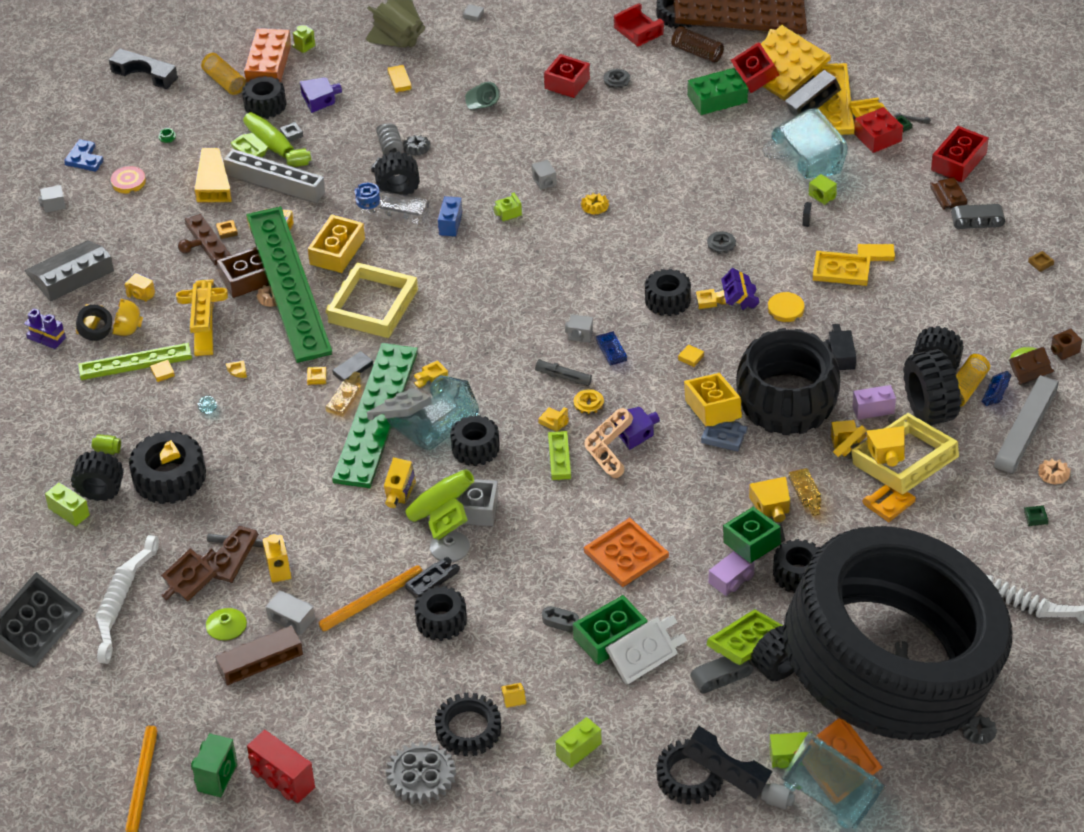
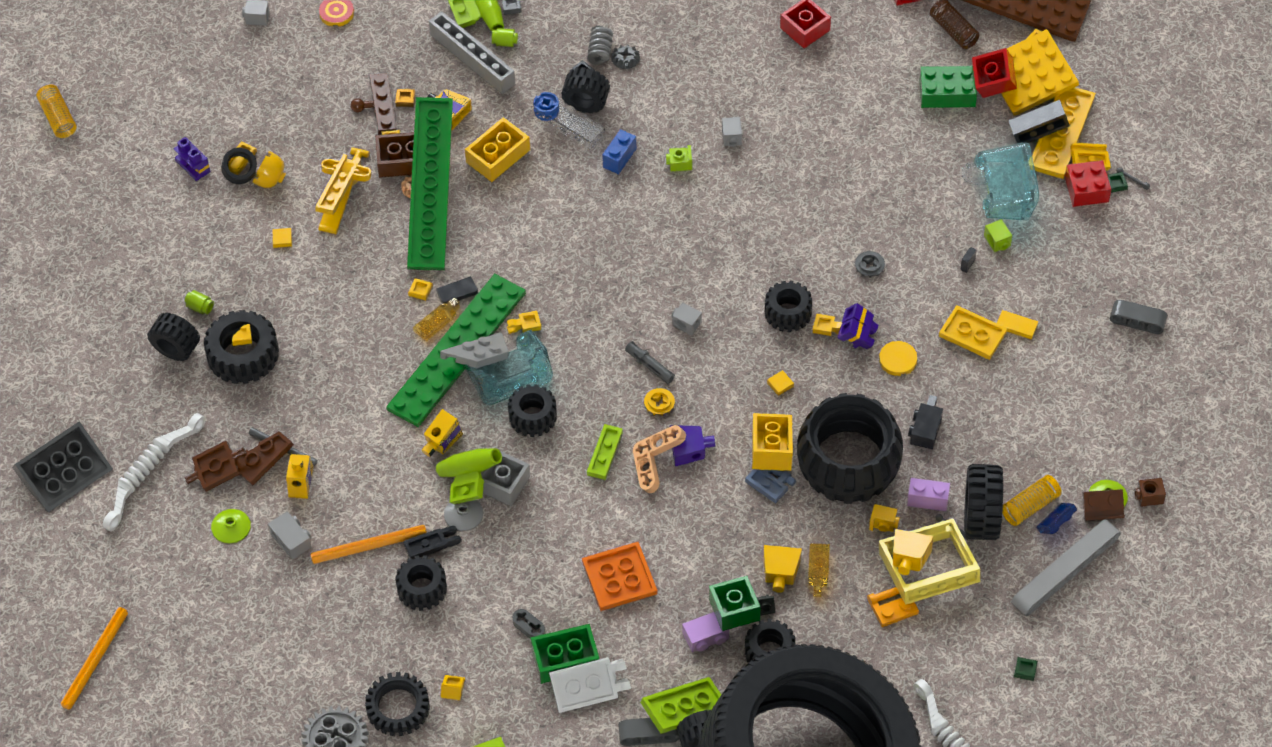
camera: 20 degrees right, 10 degrees up
dark grey slope [25,240,114,302] -> none
lime brick [45,482,90,527] -> none
lime tile [78,343,192,380] -> none
yellow brick [125,273,155,302] -> none
green brick [191,733,238,798] -> none
yellow slope [195,148,232,202] -> none
clear light blue plate [198,396,217,413] -> none
brick [215,625,303,686] -> none
yellow tile [226,361,247,378] -> none
red brick [247,729,315,804] -> none
light yellow window [326,262,418,338] -> none
sand green cap [465,81,500,109] -> none
yellow bracket [538,407,569,432] -> none
yellow gear [581,193,609,214] -> none
clear blue plate [596,331,627,366] -> none
dark grey gear [603,69,630,89] -> none
yellow plate [833,425,868,457] -> none
black tyre [913,326,964,371] -> none
reddish brown plate [930,177,968,210] -> none
red brick [931,126,989,183] -> none
pearl gold tile [1028,251,1055,272] -> none
light nougat gear [1038,458,1070,484] -> none

